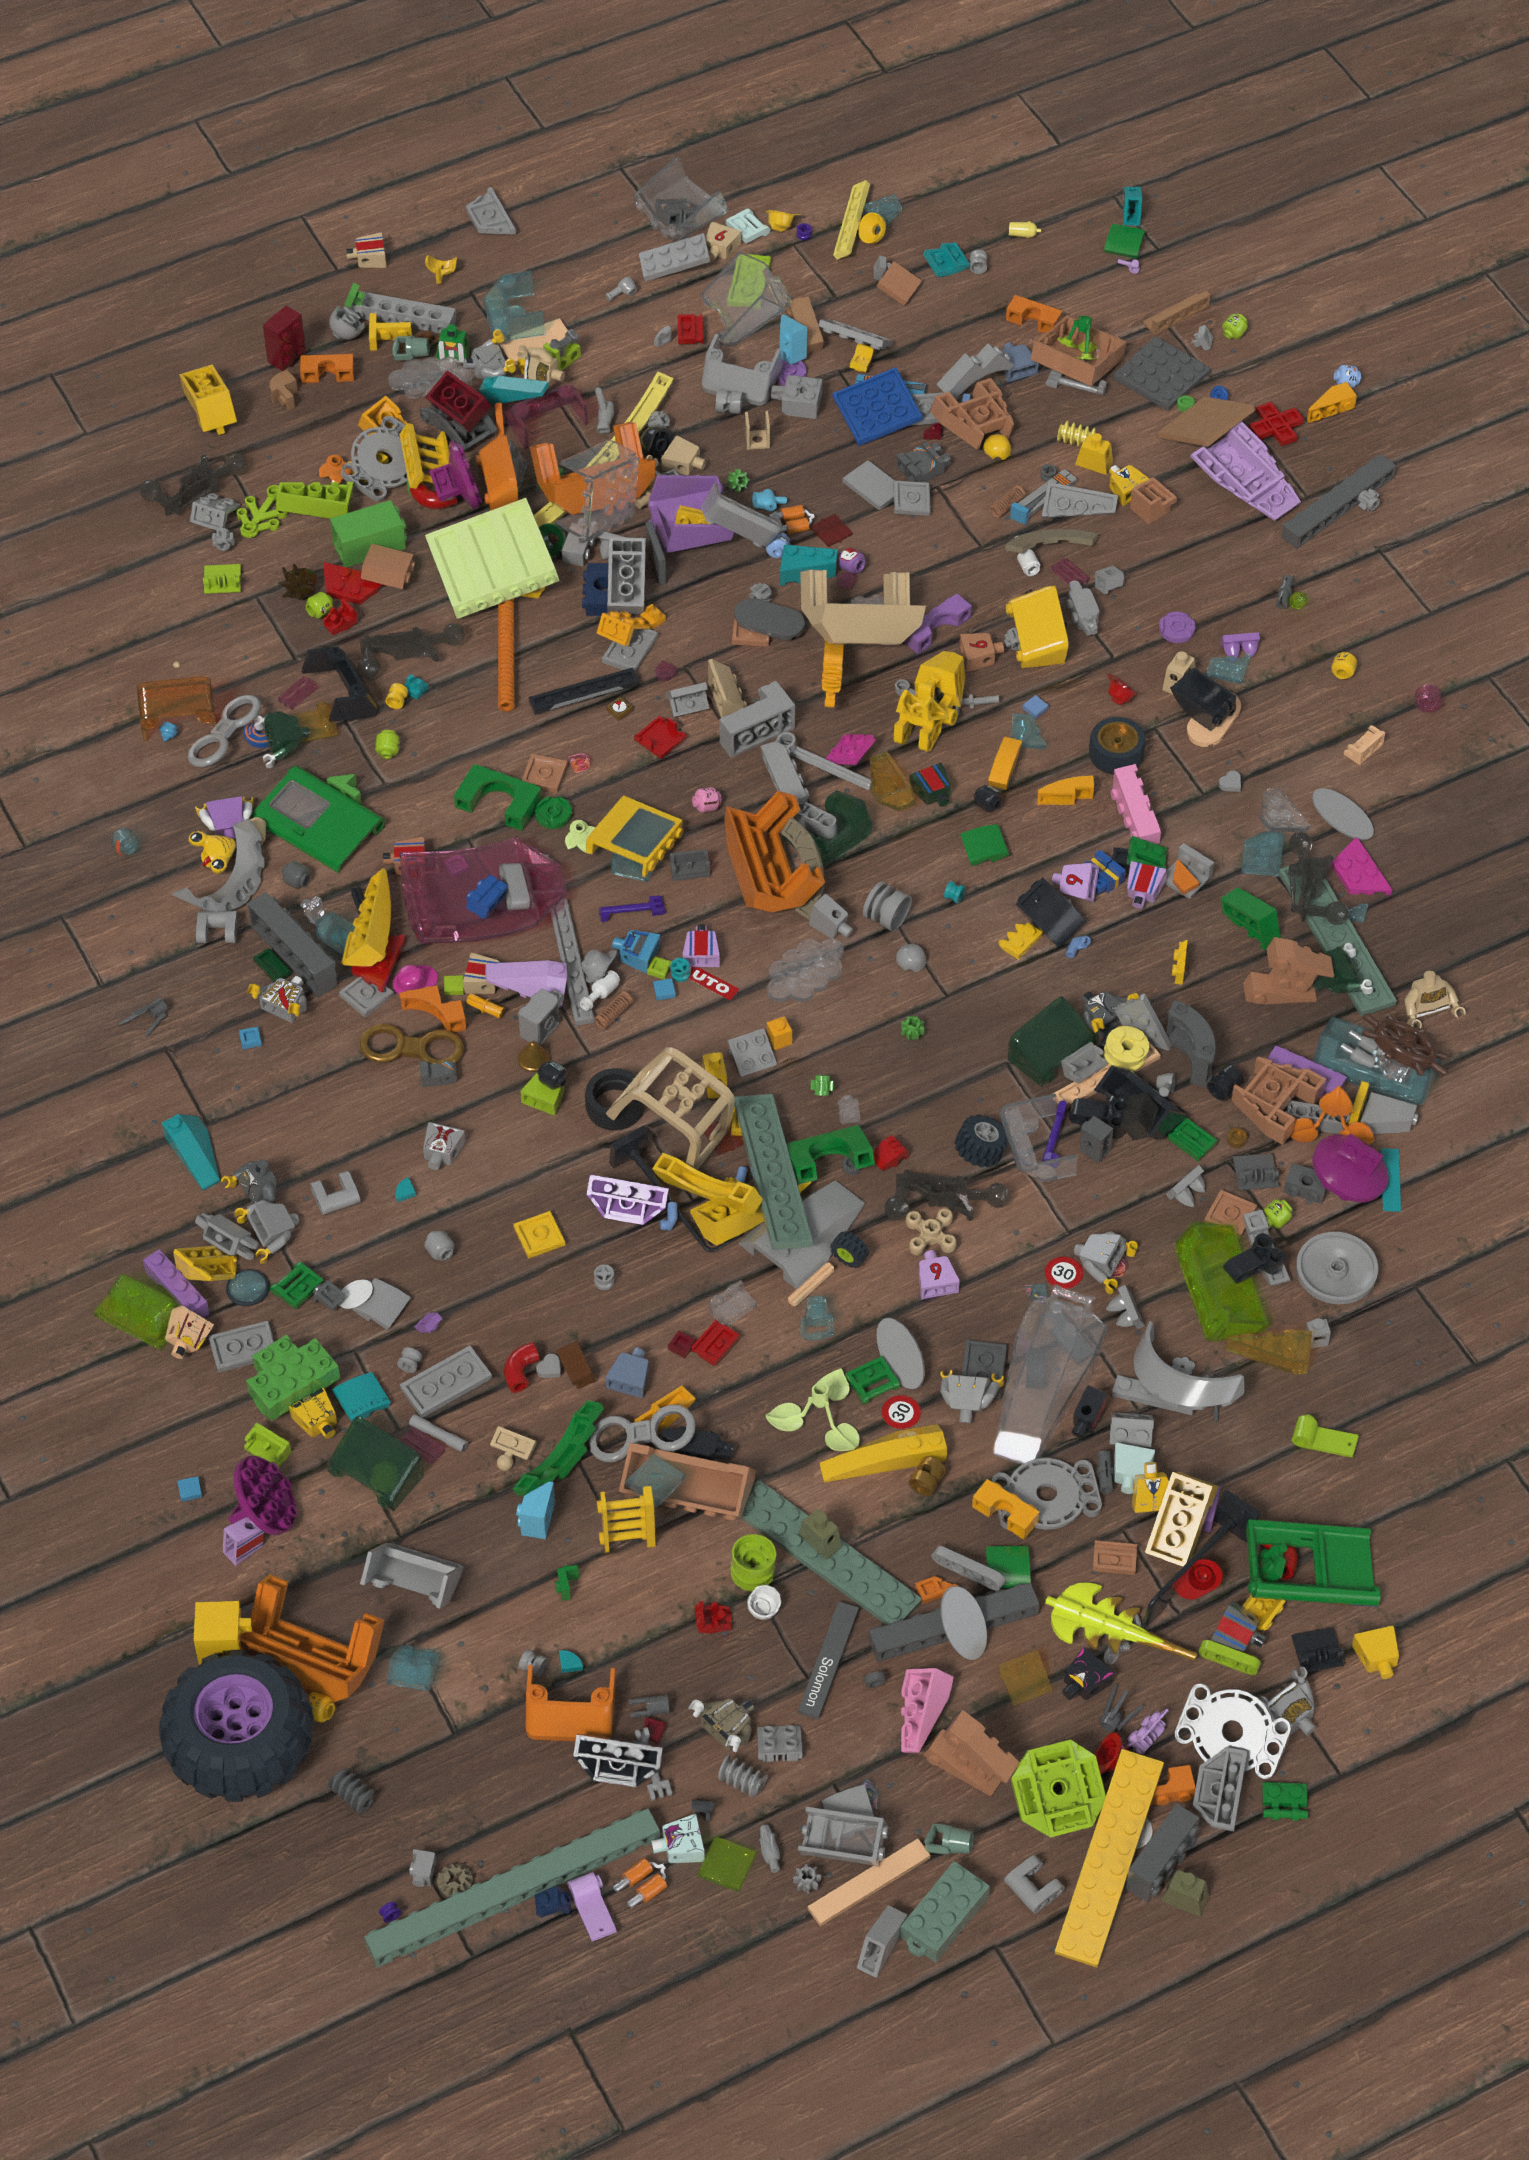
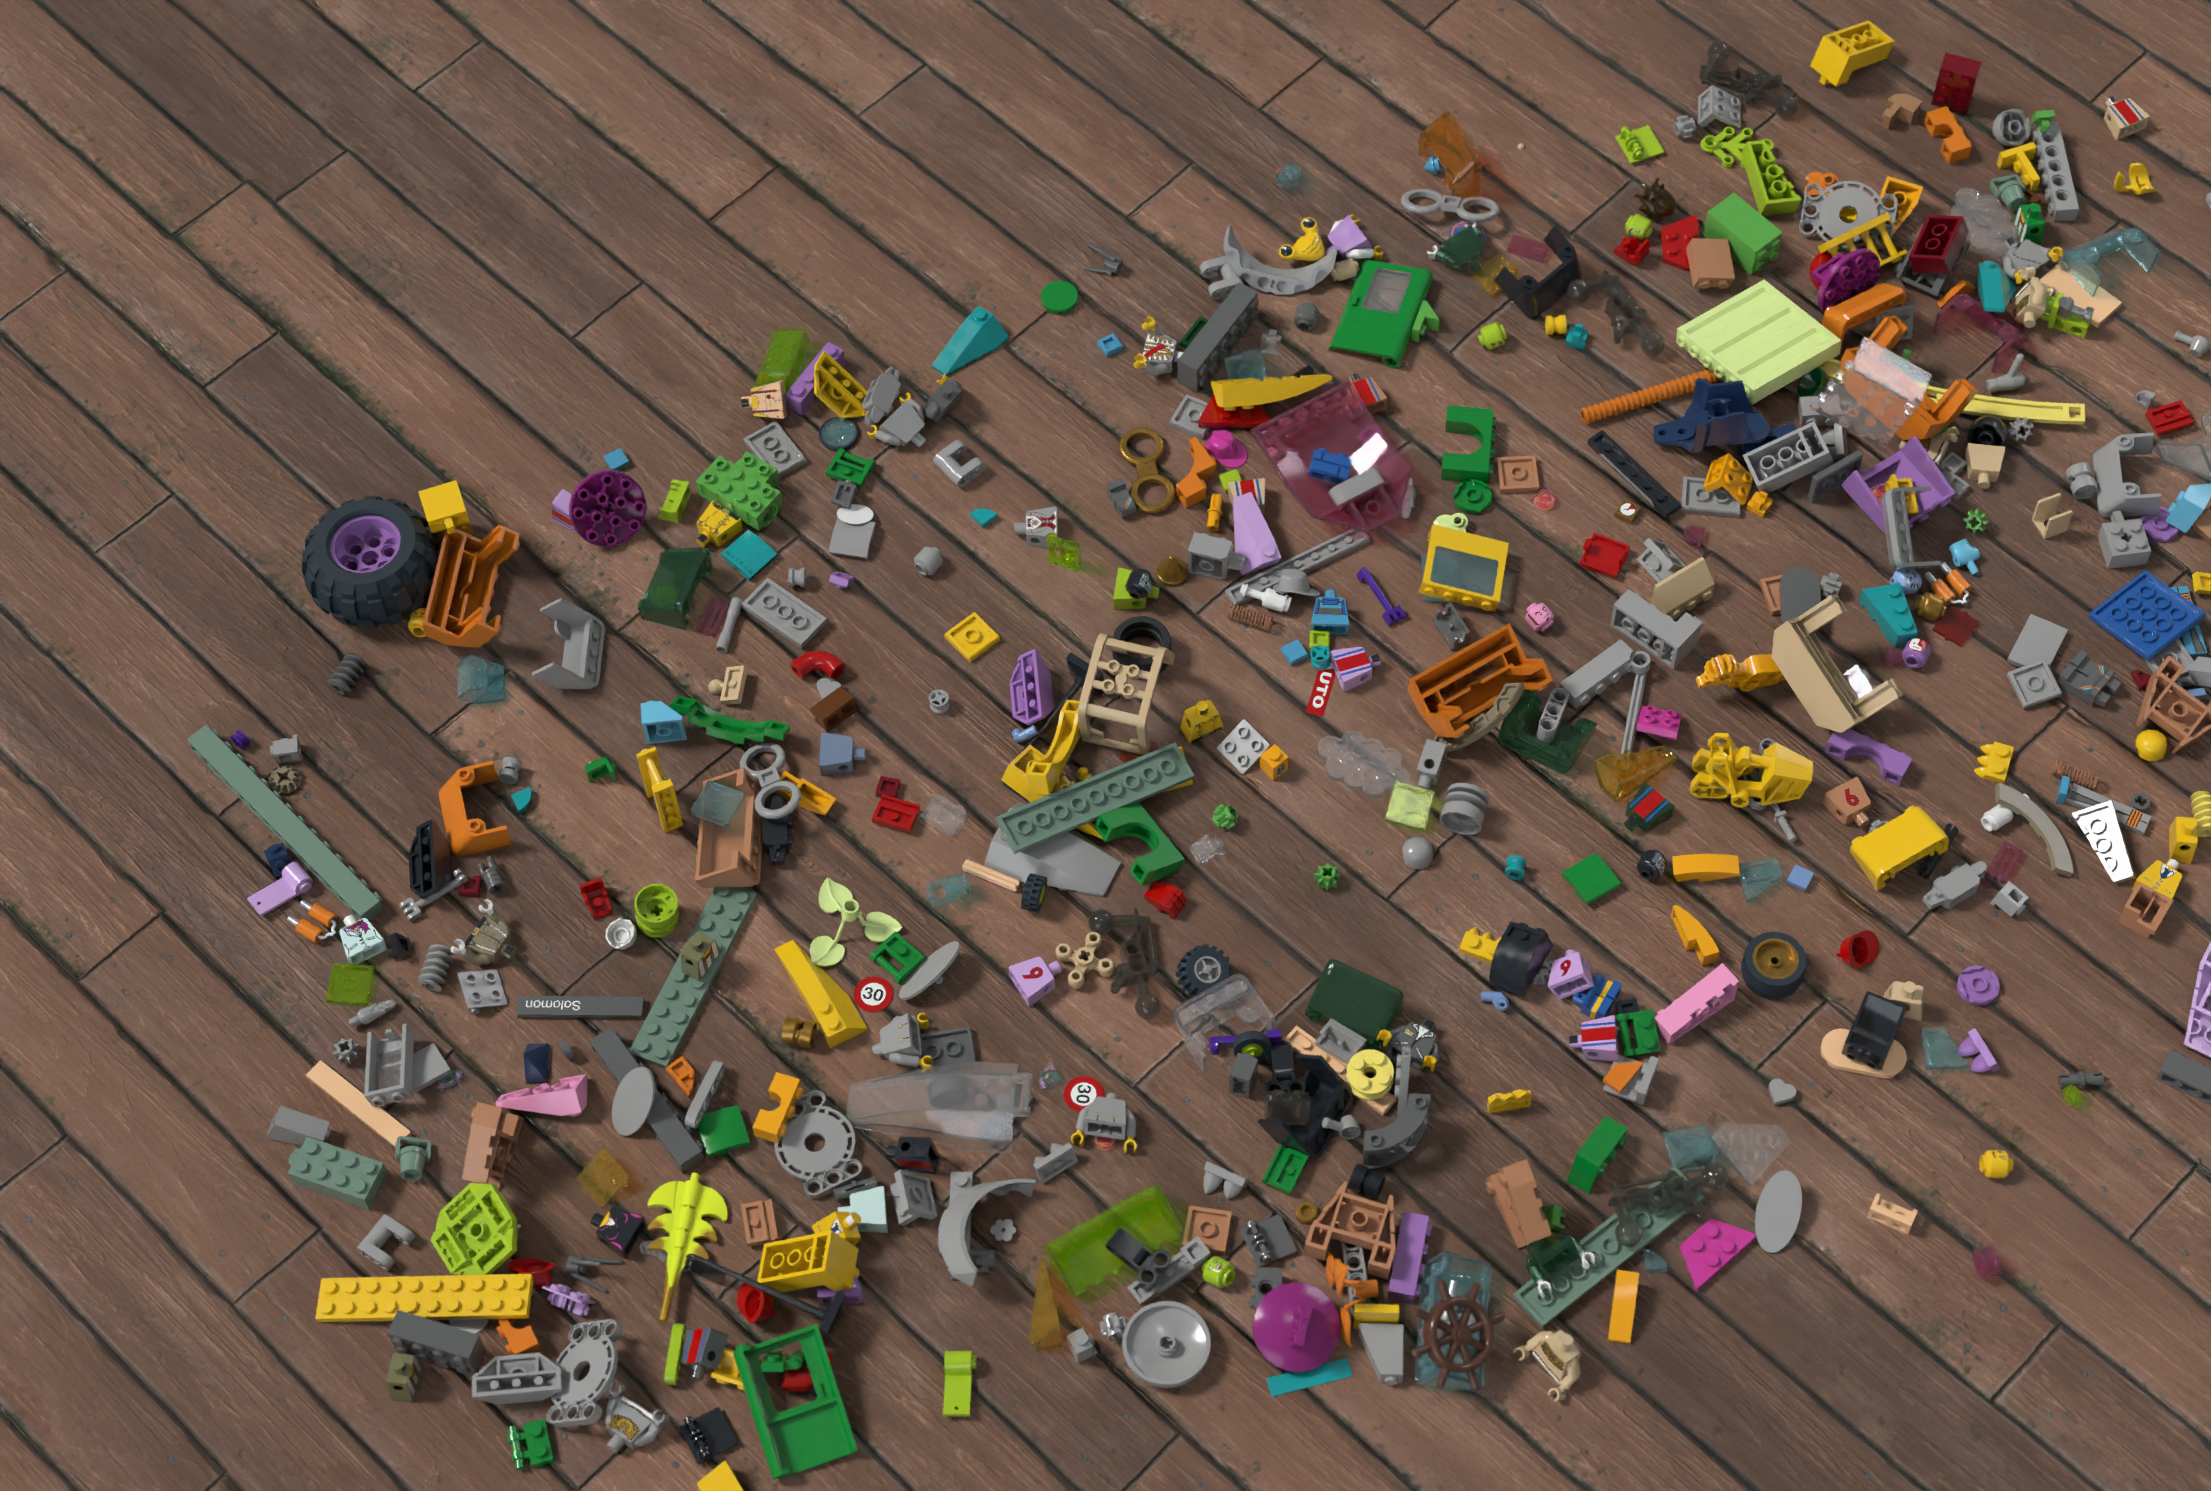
camera: 75 degrees right, 5 degrees up
none -> dark blue slope [524,1043,550,1084]
none -> green tile [1041,280,1078,314]
none -> clear neon green plate [1046,533,1081,572]
none -> light grey gear [1100,1313,1127,1340]
none -> black wheel [1233,1031,1271,1062]
none -> clear neon green tile [1385,781,1435,831]
none -> light orange slope [1608,1270,1639,1344]
none -> dark blue piece [1654,378,1771,453]
none -> pearl gold head [1915,592,1946,621]
none -> yellow plate [1974,741,2014,784]

